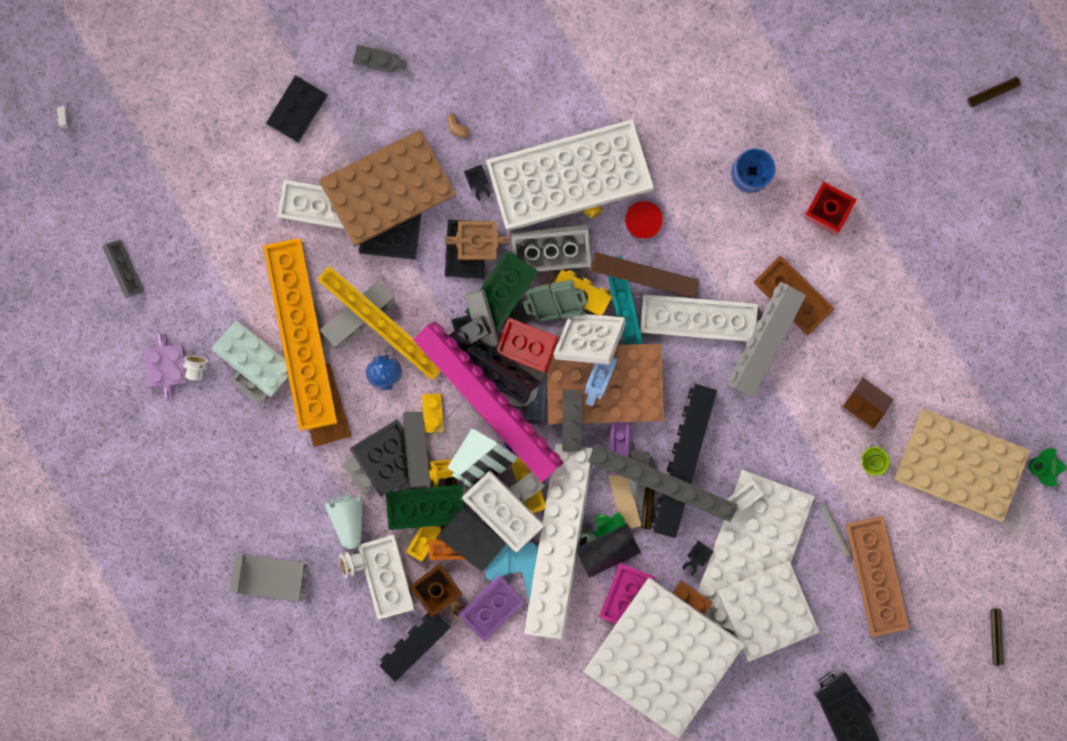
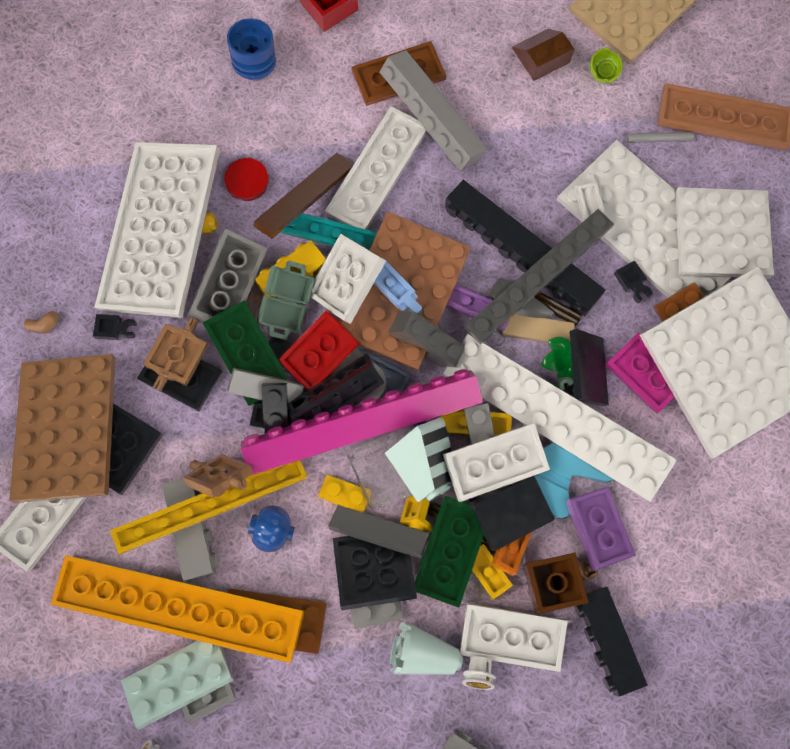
camera: 65 degrees left, 10 degrees down
none -> medium nougat plate [183,454,253,498]

